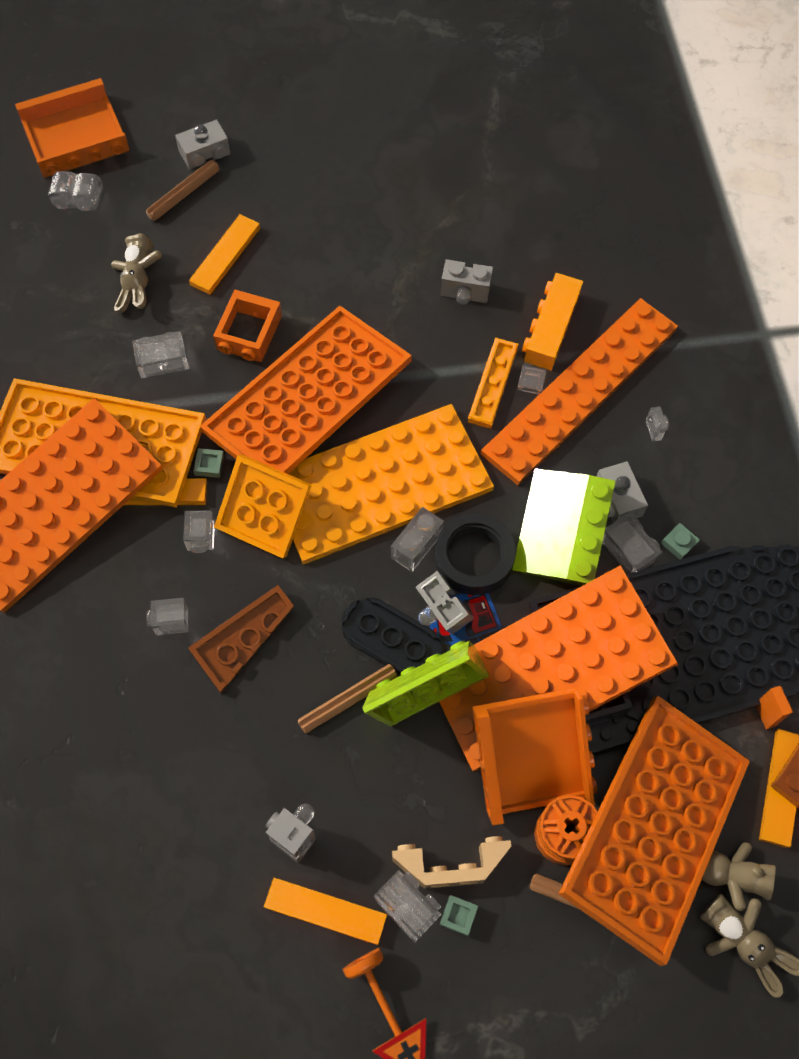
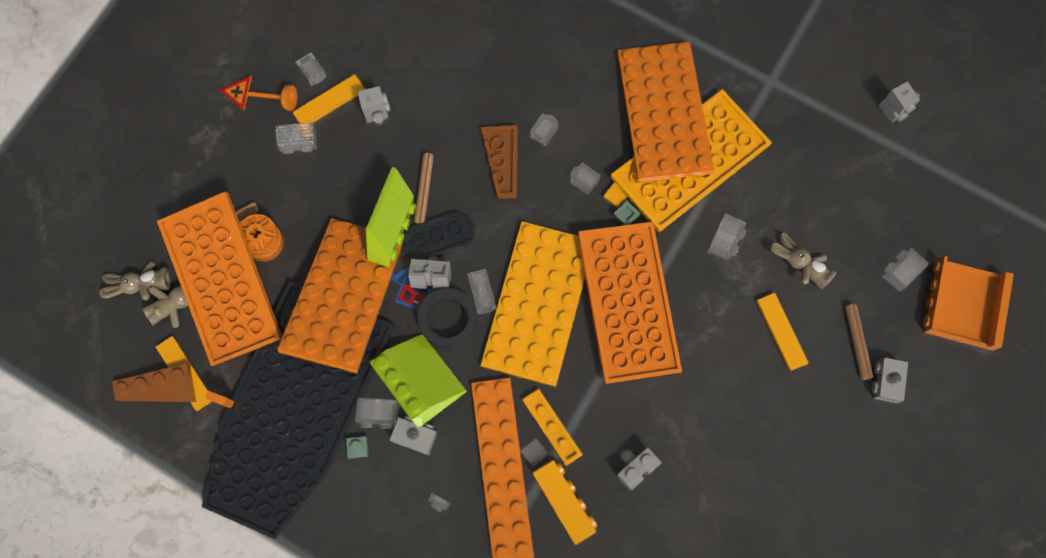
camera: 130 degrees right, 10 degrees up
orange window [213,290,282,362] -> none
light orange plate [214,454,312,558] -> none
tan slope [392,836,511,889] -> none
sand green plate [440,895,478,937] -> none
orange panel [473,688,598,826] -> none
none -> clear brick [296,52,326,86]

